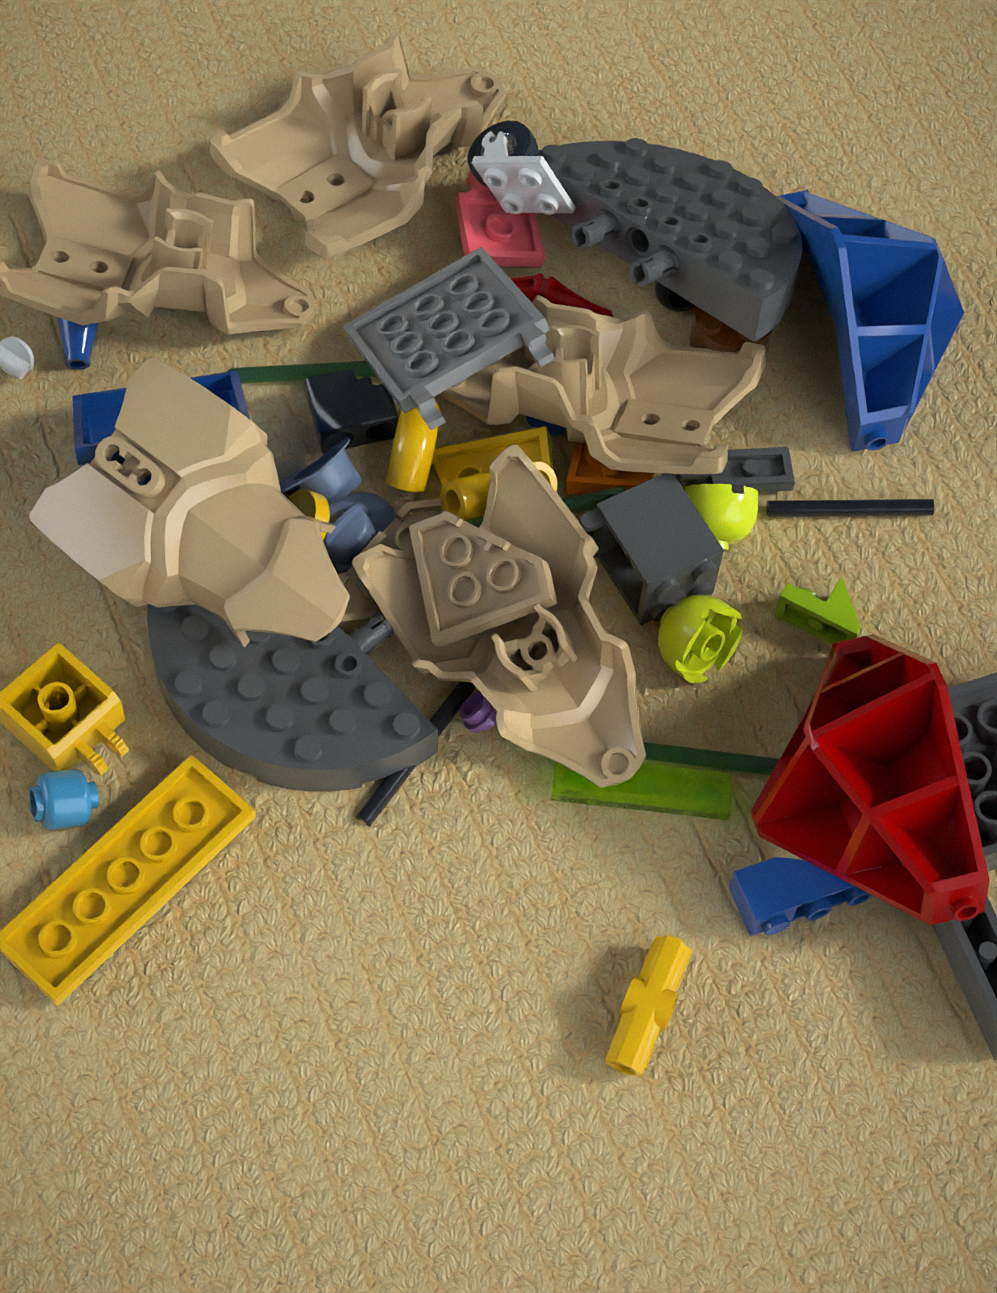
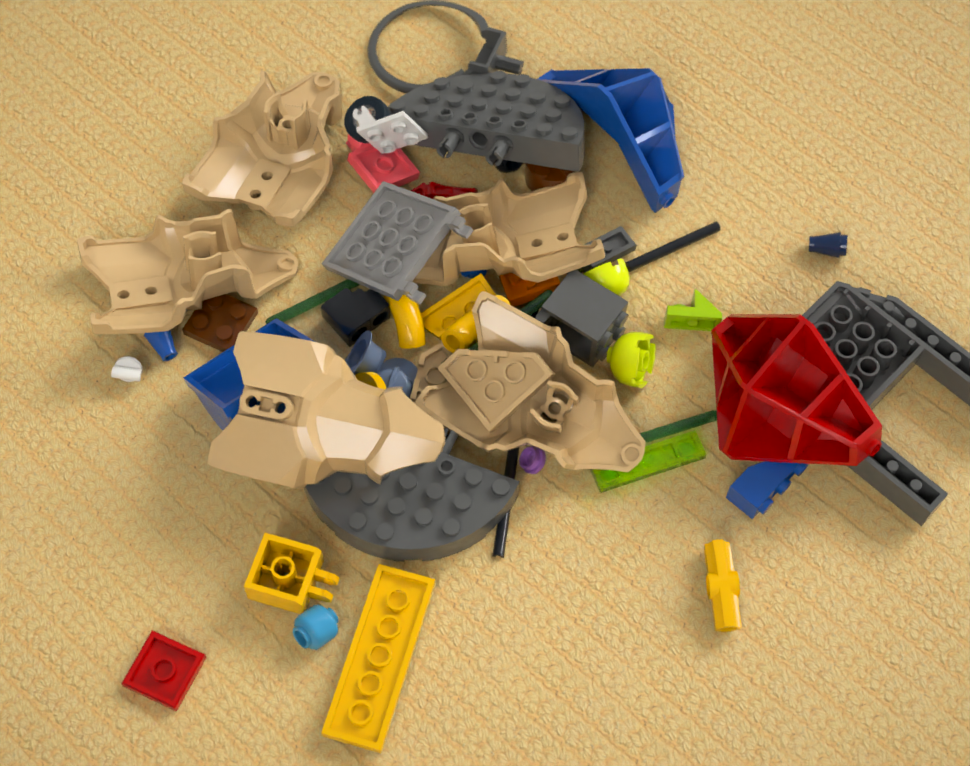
camera: 25 degrees left, 0 degrees up
none -> reddish brown plate [182,294,258,352]
none -> dark grey brick [368,0,524,93]

